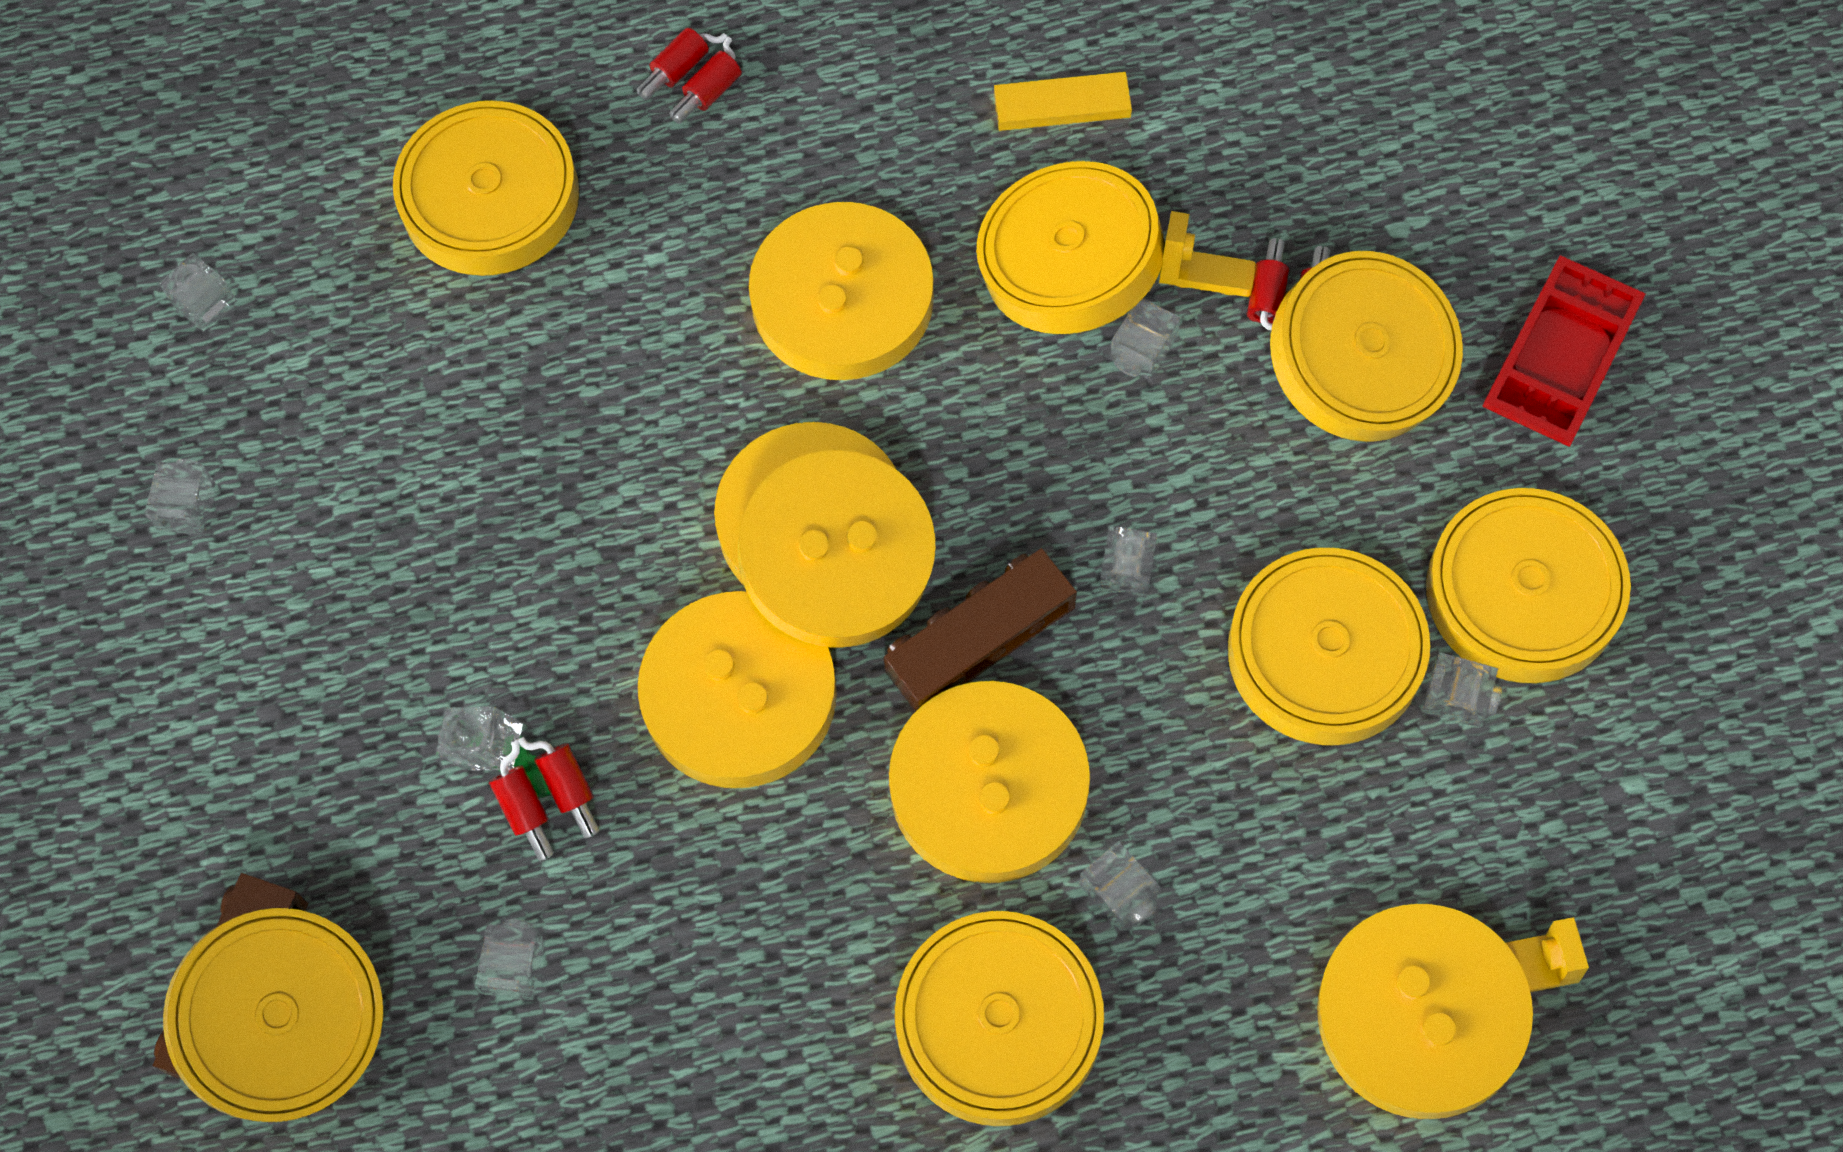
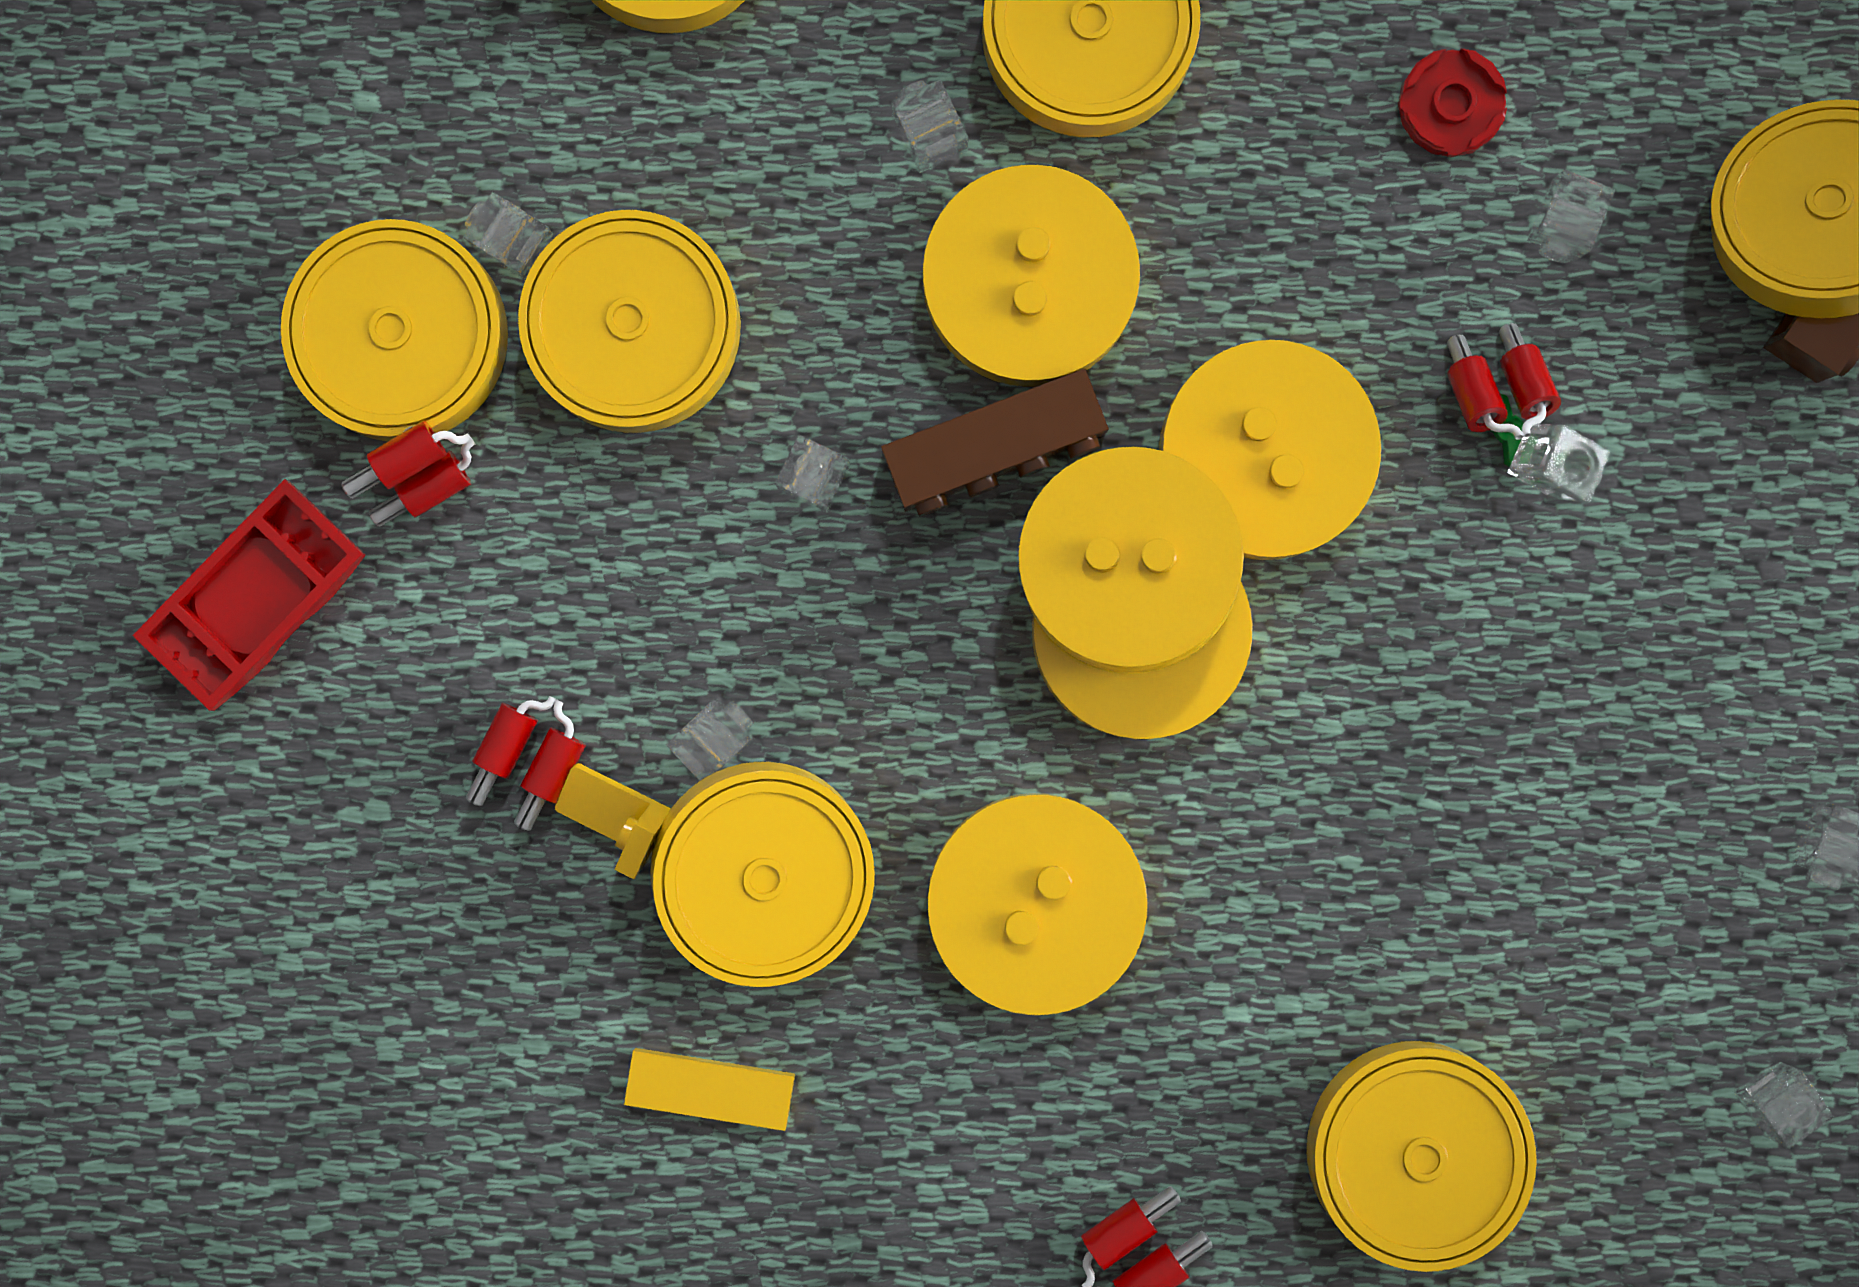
camera: 165 degrees left, 20 degrees up
yellow brick [1270,251,1463,442] -> none
none -> red piece [342,420,475,527]
none -> red tile [1398,48,1507,157]

